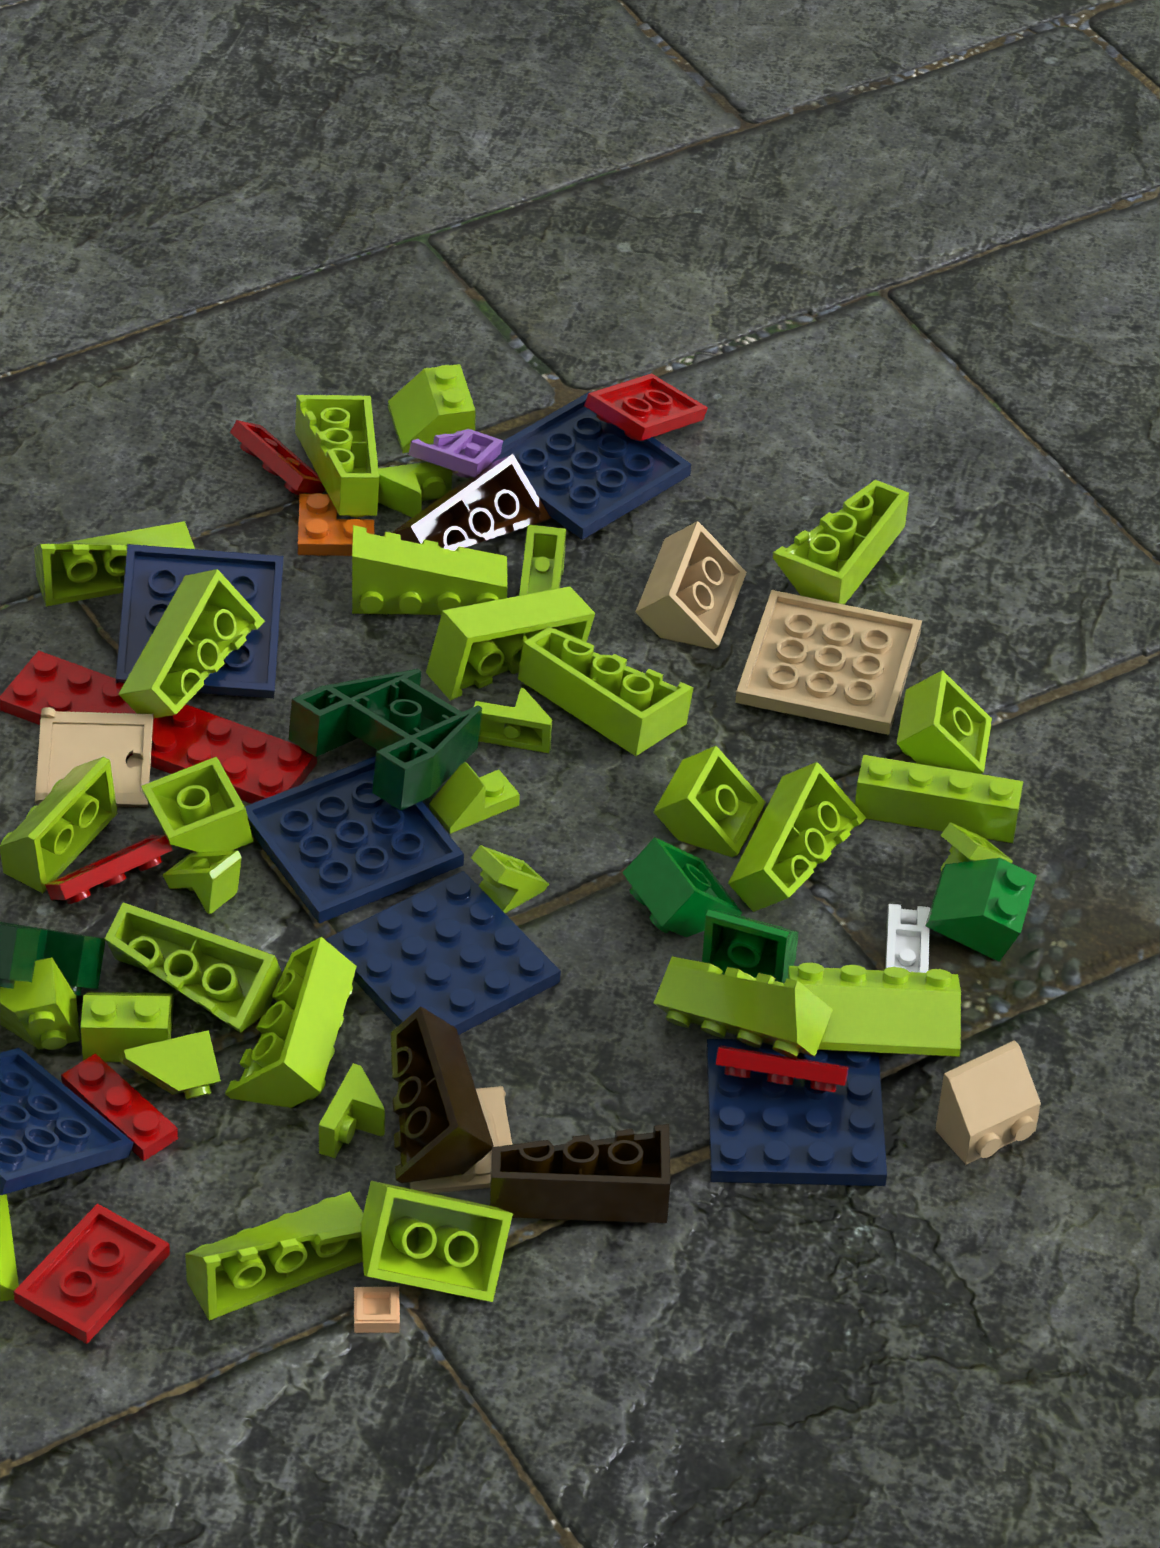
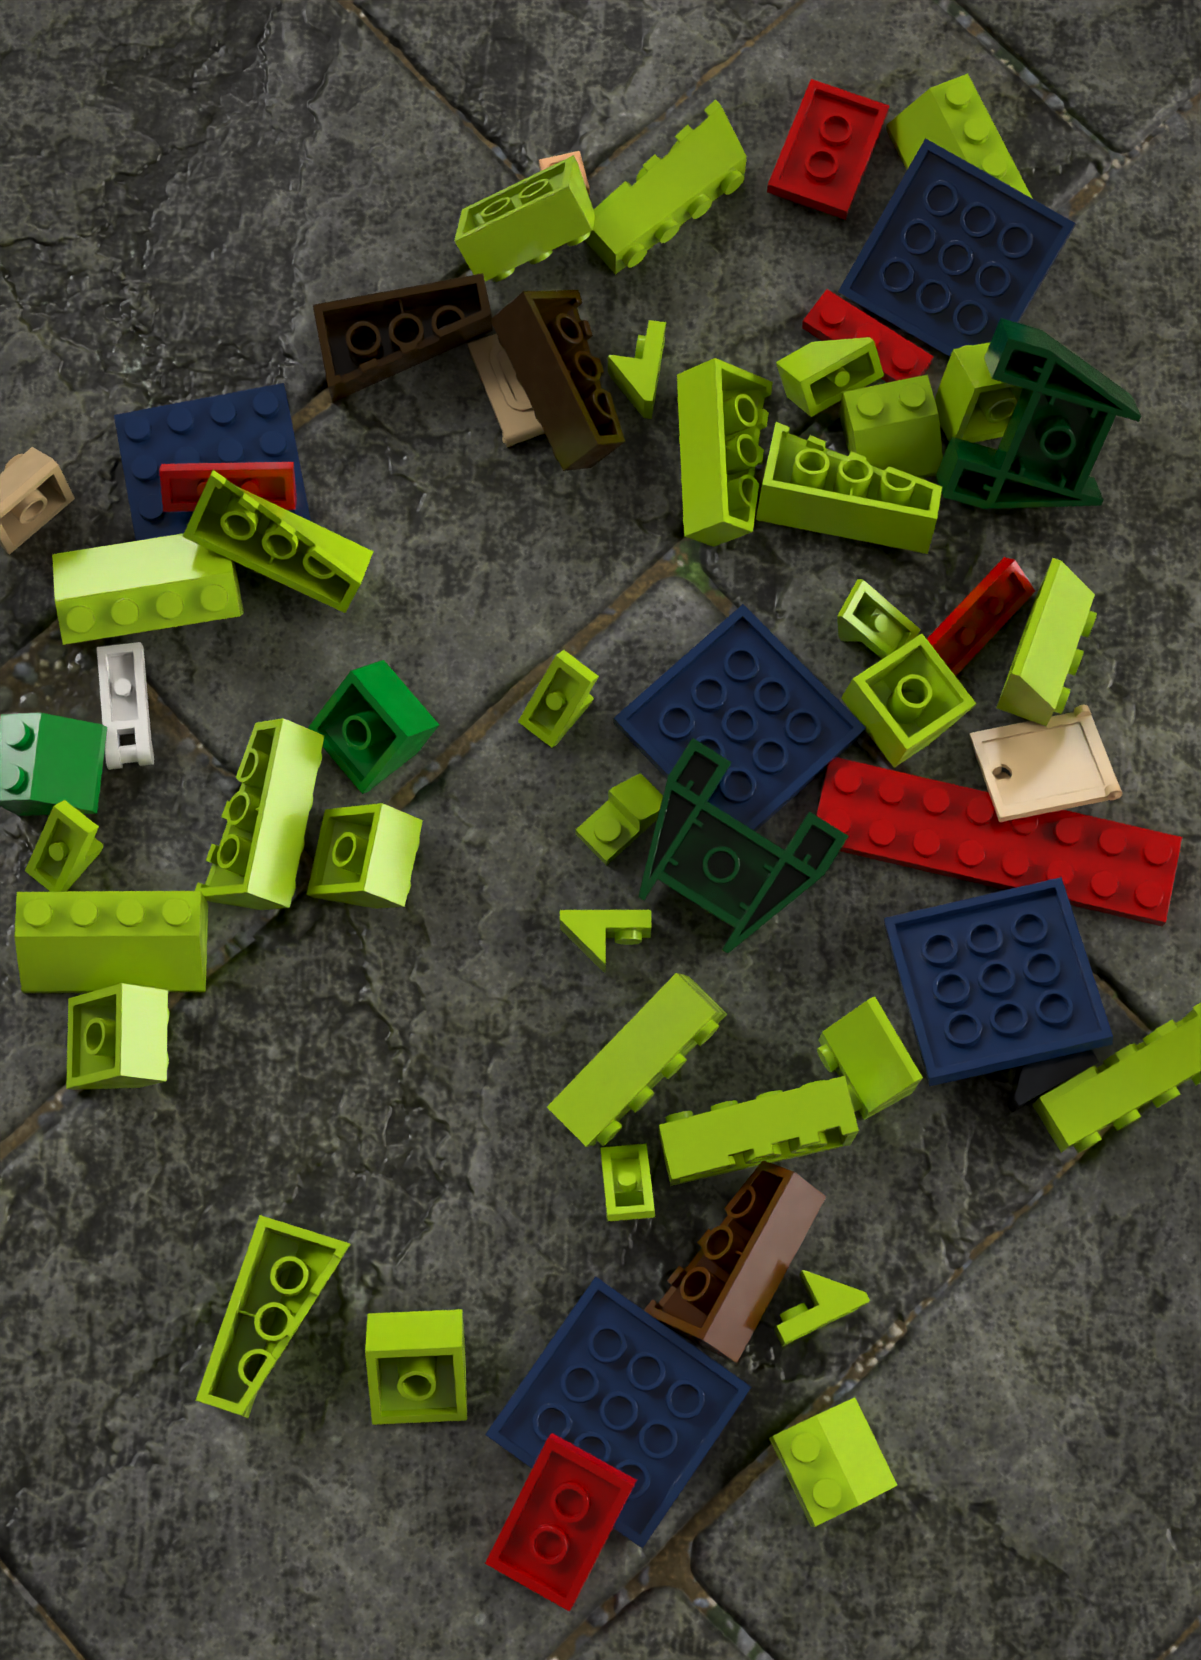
camera: 170 degrees right, 30 degrees up
lime wedge [119,569,265,718] -> none
red plate [230,420,325,495] -> none
lime wedge [295,395,379,518] -> none
orange plate [298,493,374,556] -> none
dark blue plate [326,870,561,1035] -> none
medium lavender wing [408,429,503,478] -> none
lime wedge [518,627,694,756] -> none
tan slope [636,521,747,649] -> none
green slope [702,909,799,984] -> none
tan plate [735,590,922,735] -> none
none -> lime slope [365,1309,467,1425]
none -> lime slope [817,996,923,1120]

